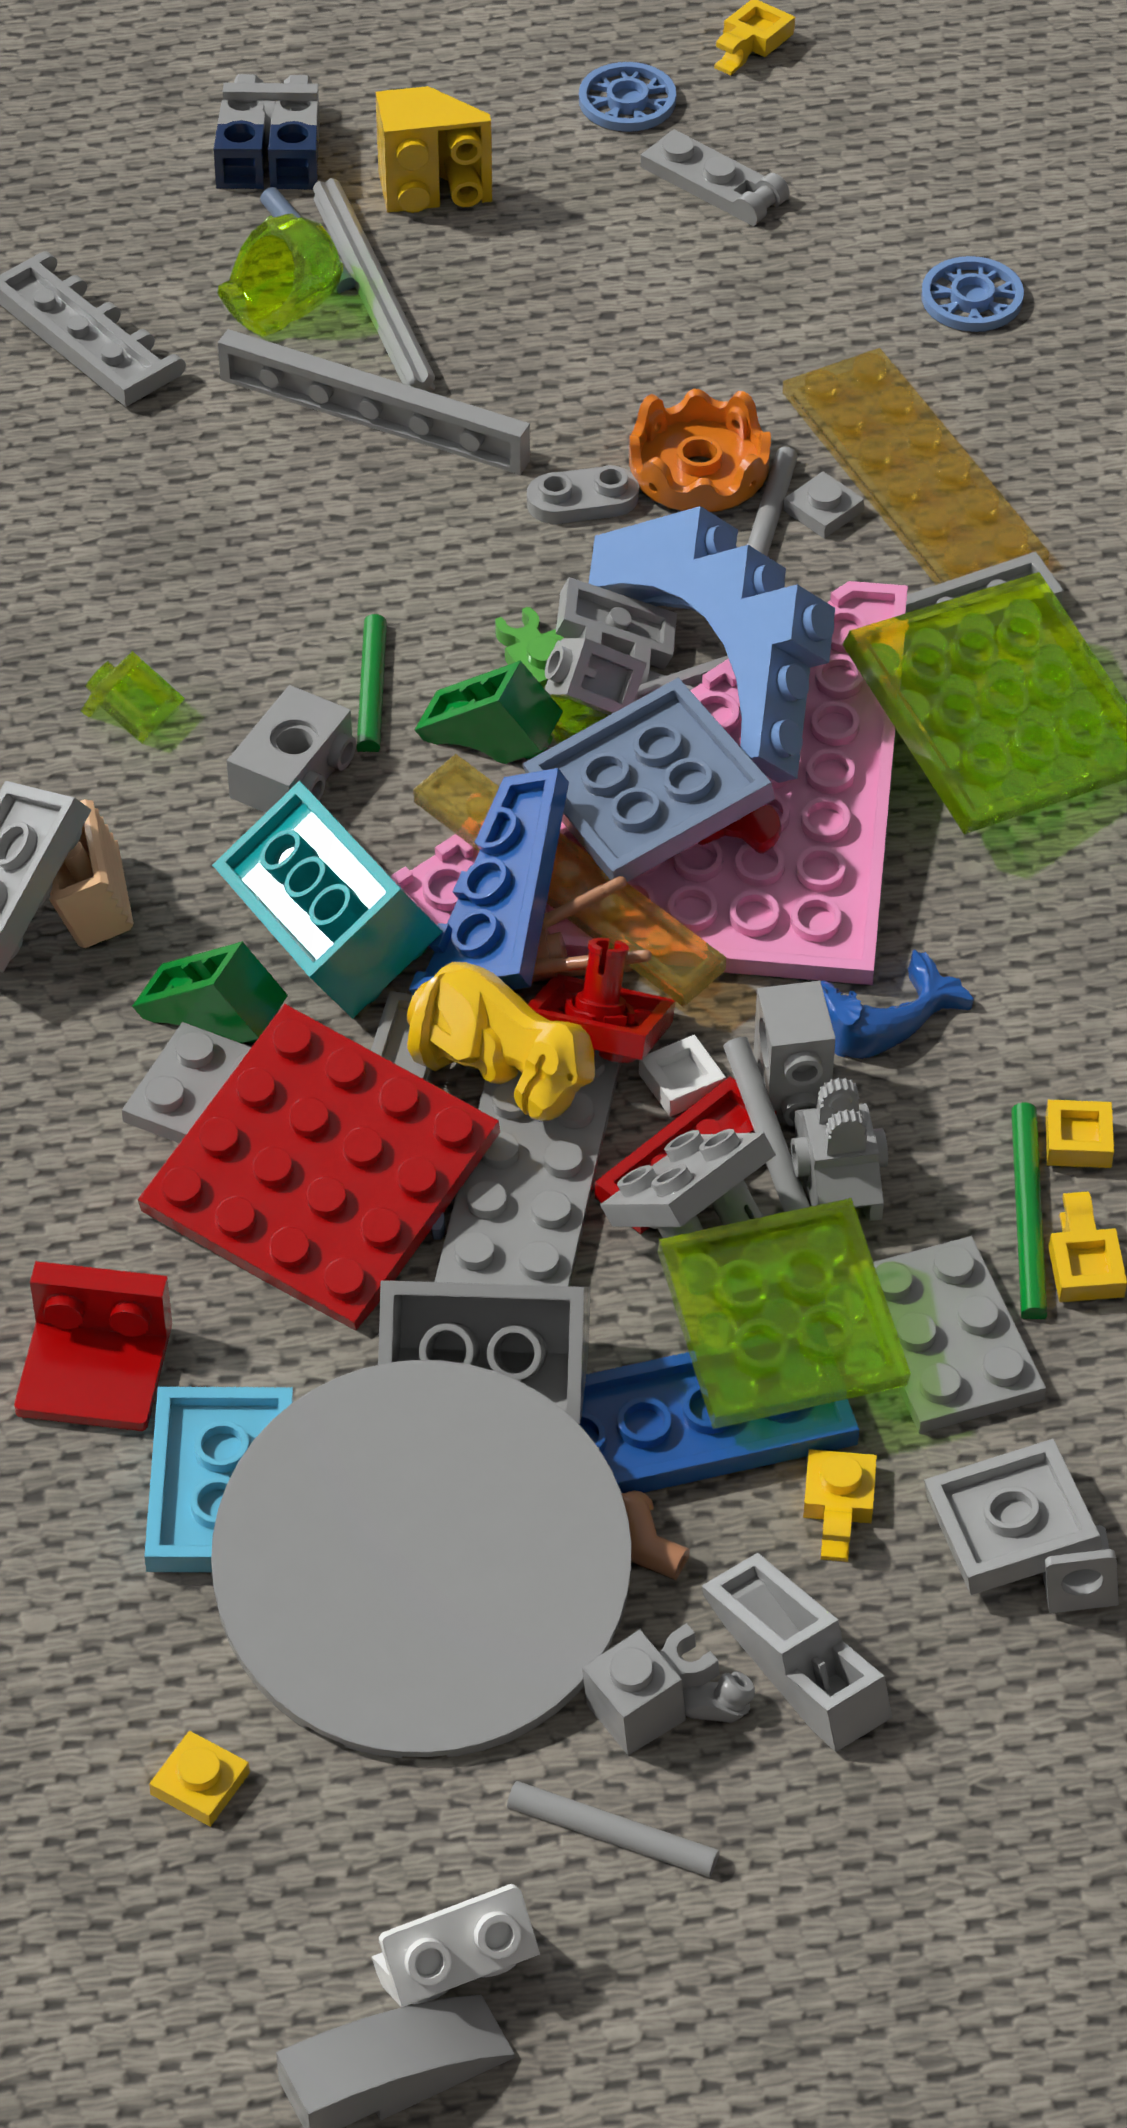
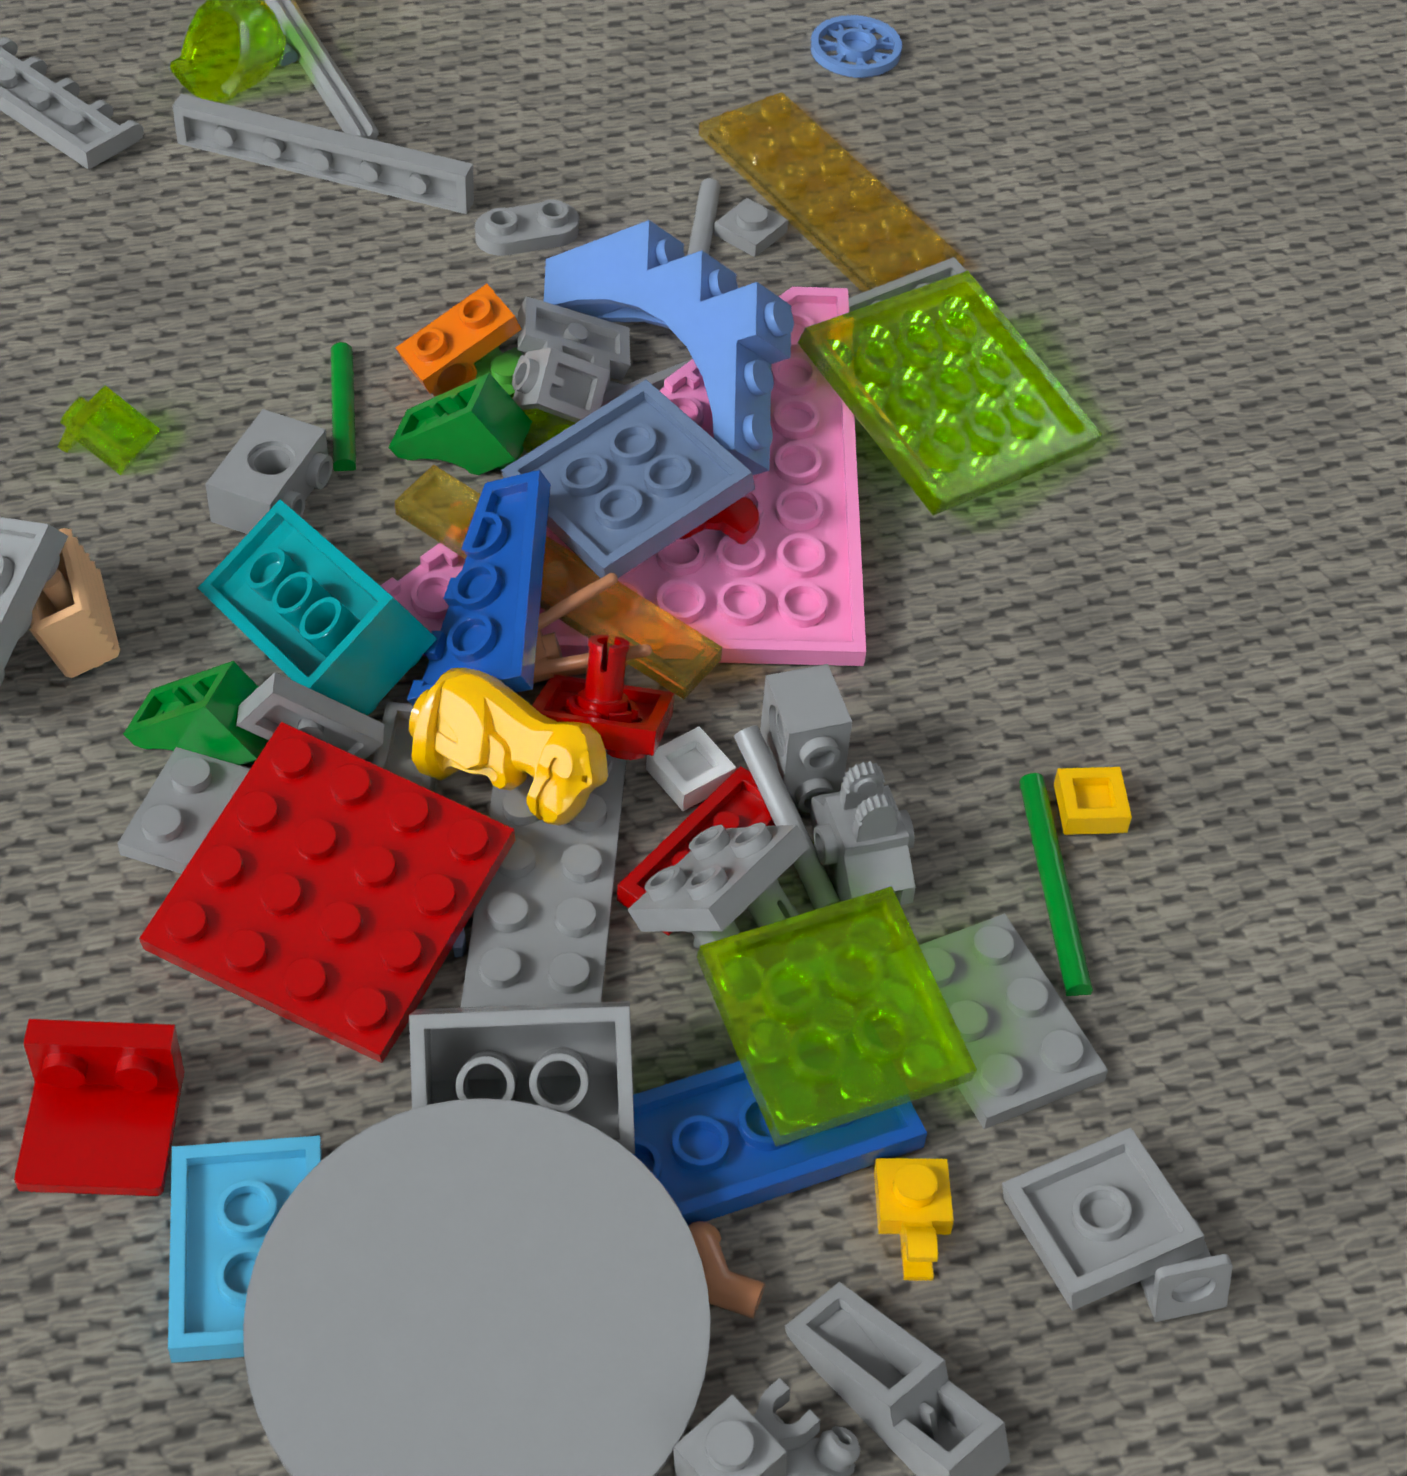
camera: 10 degrees left, 0 degrees up
orange plate [629,389,771,512] -> none
blue animal [821,949,974,1059] -> none
yellow plate [1049,1191,1127,1302] -> none
none -> light grey plate [237,672,384,760]
none -> orange plate [395,283,522,397]

